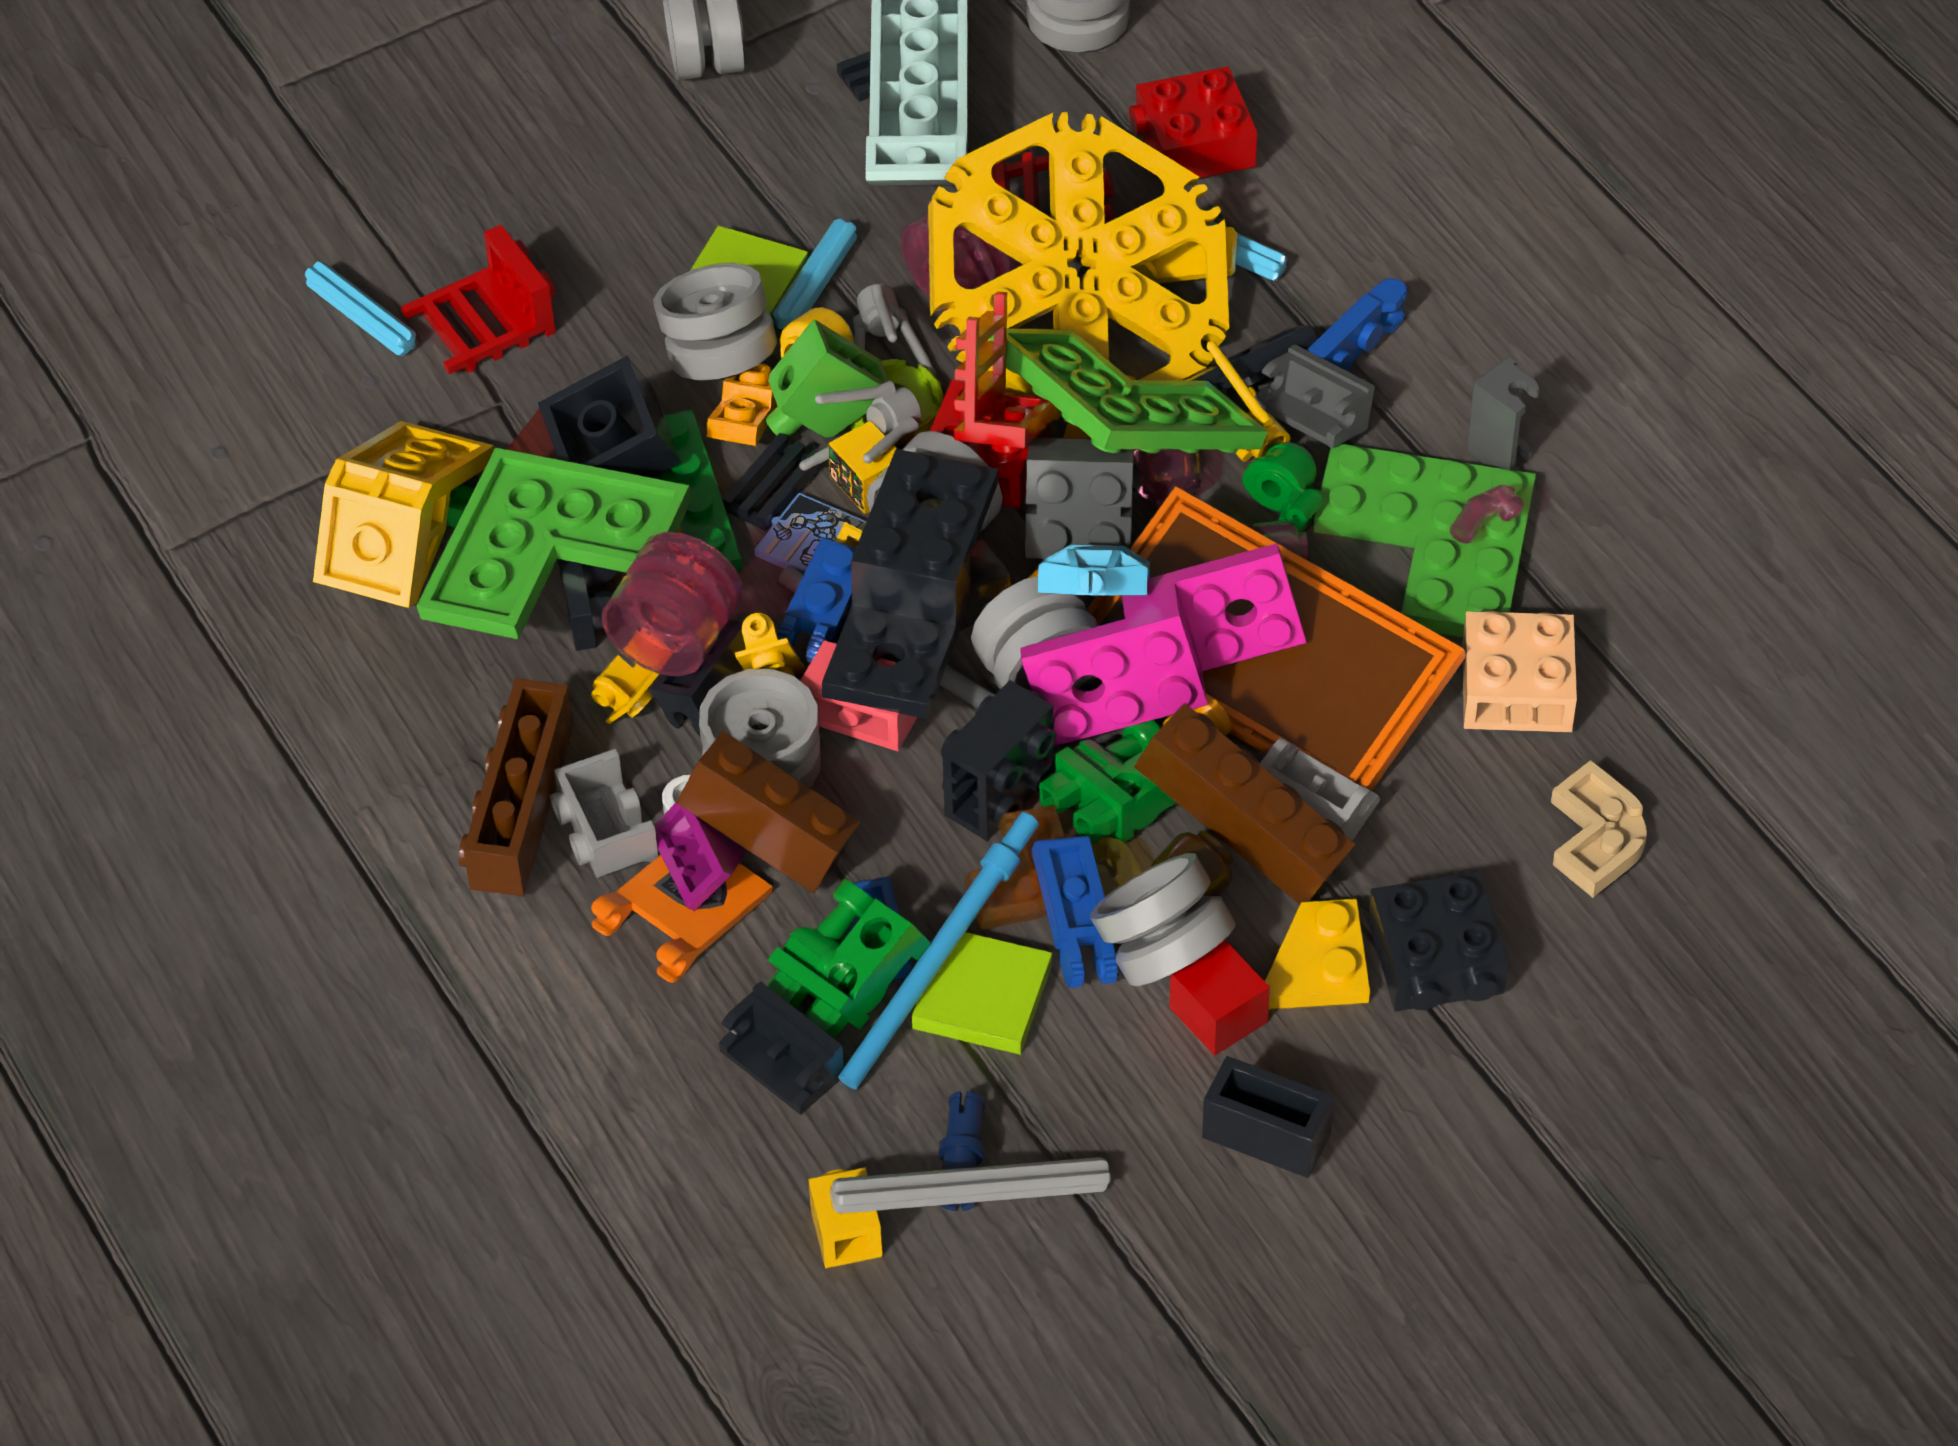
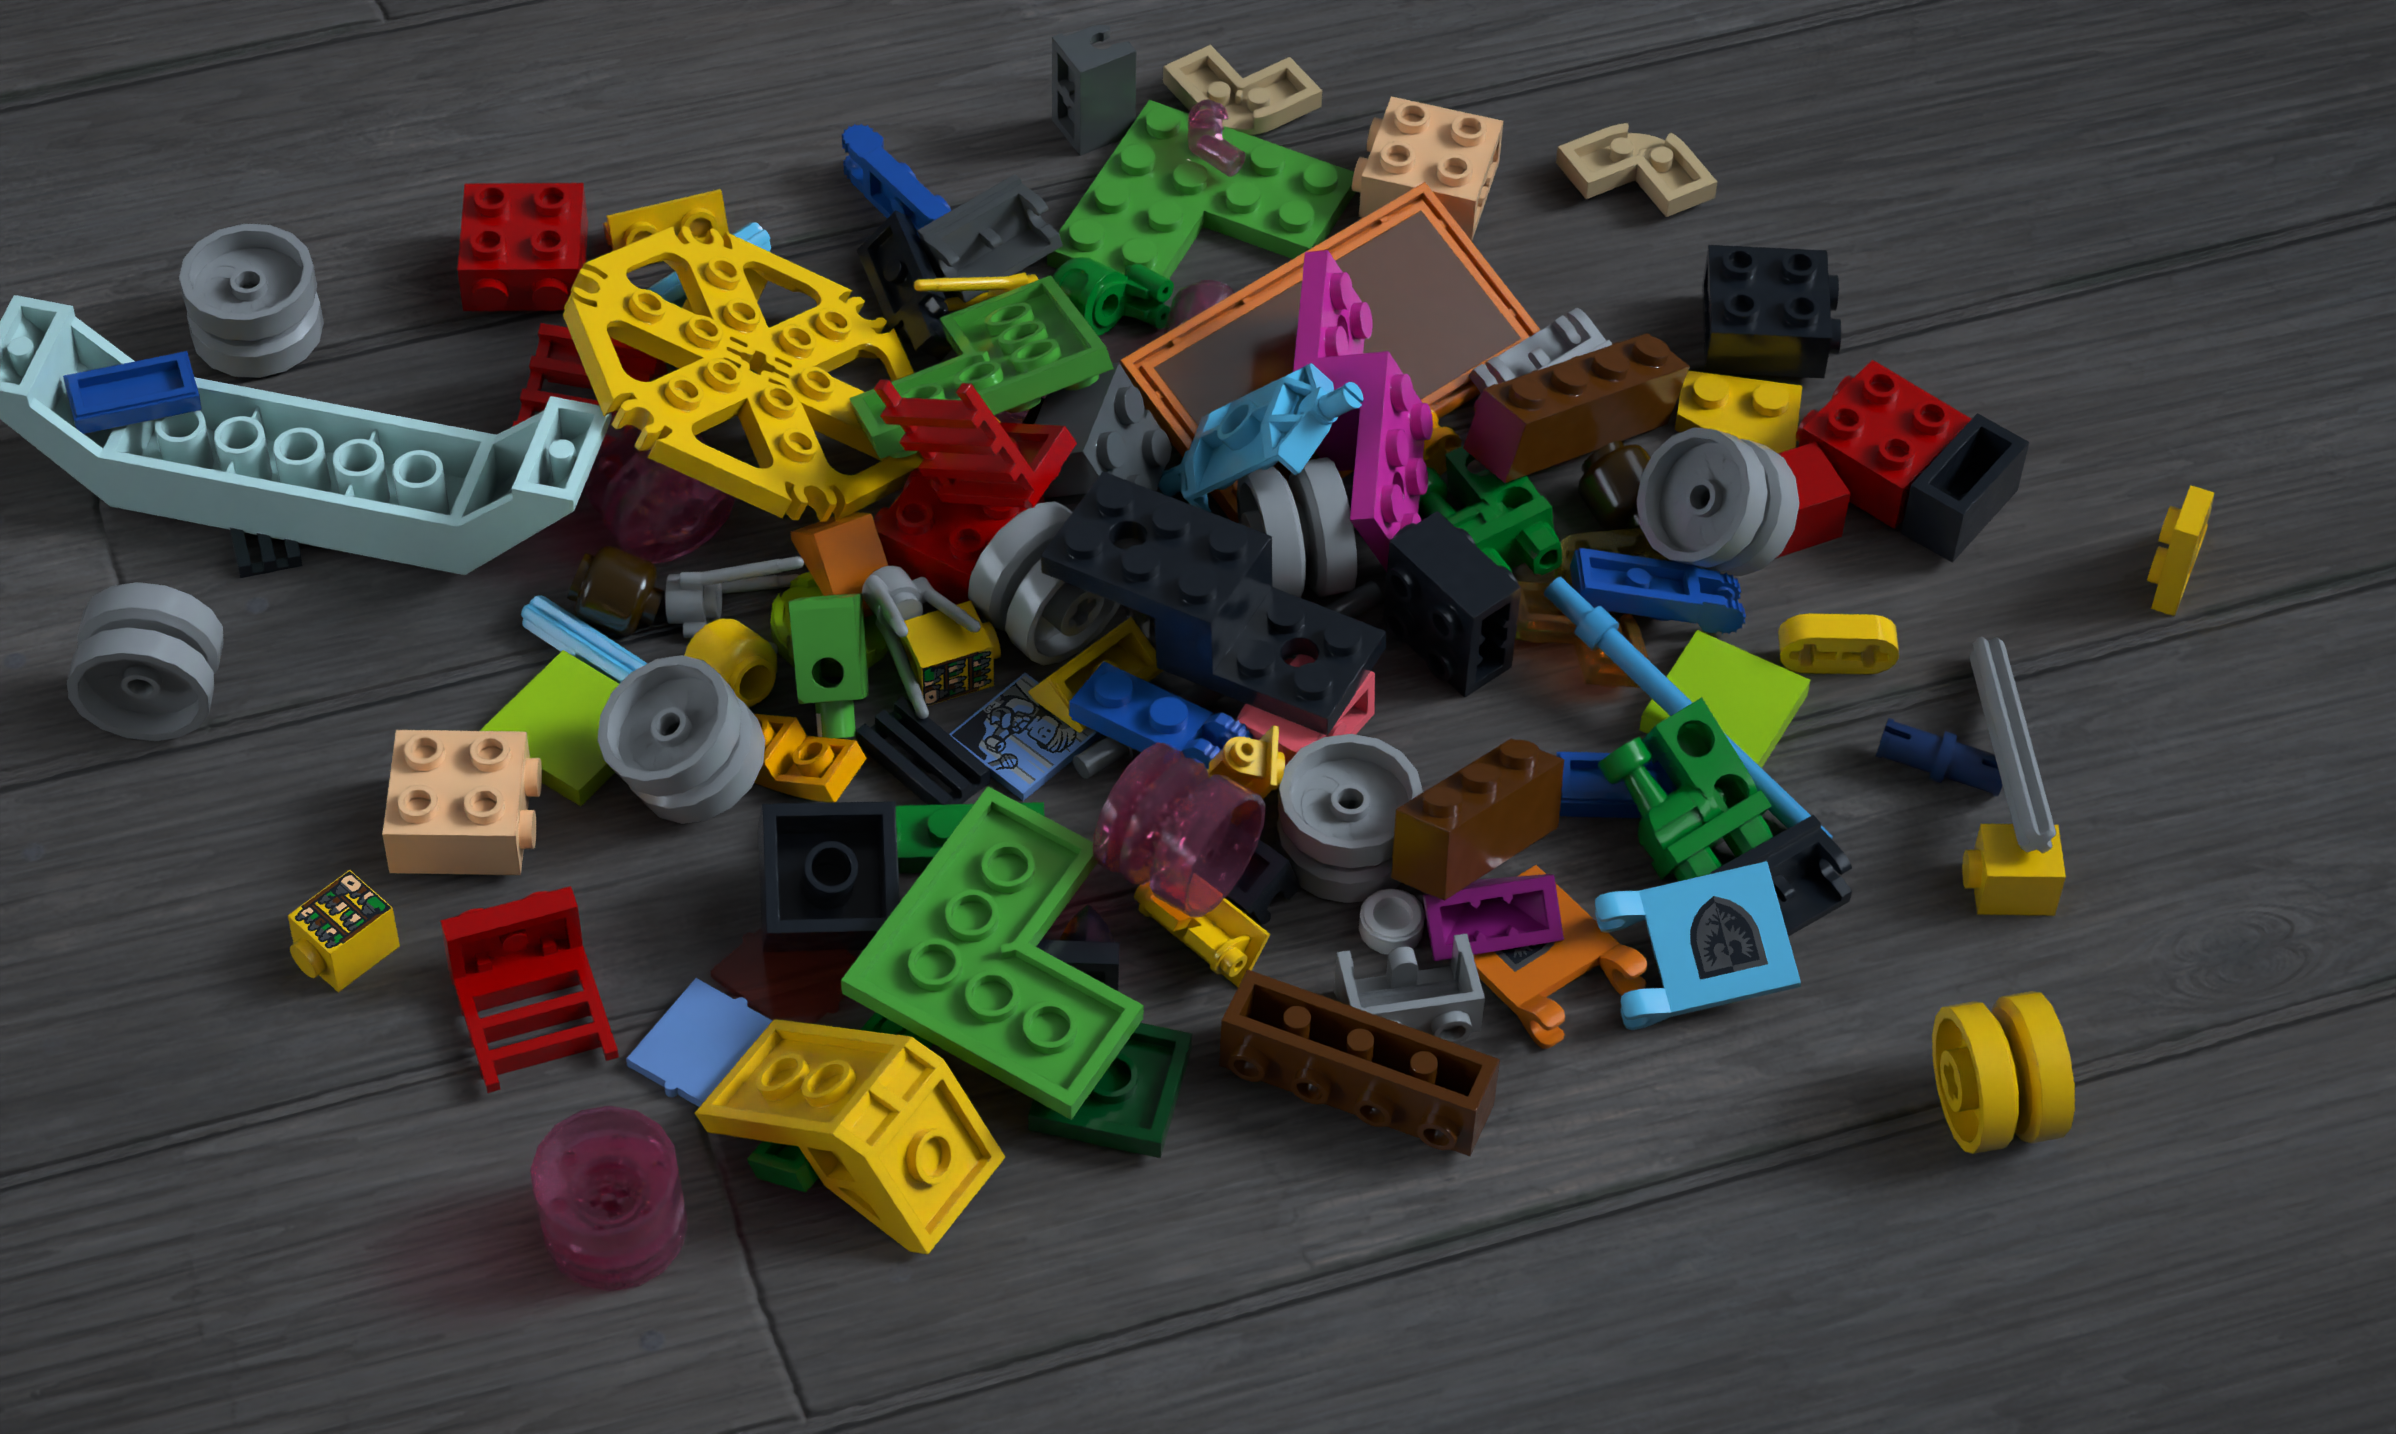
camera: 80 degrees left, 0 degrees up
medium azure axle [304,261,417,356] -> none
none -> brick [288,870,400,993]
none -> light nougat brick [382,730,542,875]
none -> clear pink wheel [530,1106,688,1291]
none -> dark brown head [567,546,666,637]
none -> yellow hinge [603,189,729,264]
none -> medium blue piece [626,978,772,1107]
none -> orange slope [791,512,888,618]
none -> dark green plate [1028,1023,1193,1158]
none -> tan plate [1163,45,1322,135]
none -> medium azure flag [1595,861,1801,1030]
none -> yellow beam [1778,613,1899,674]
none -> red brick [1795,360,1972,529]
none -> yellow wheel [1932,991,2075,1154]
none -> yellow wing [2147,485,2215,616]

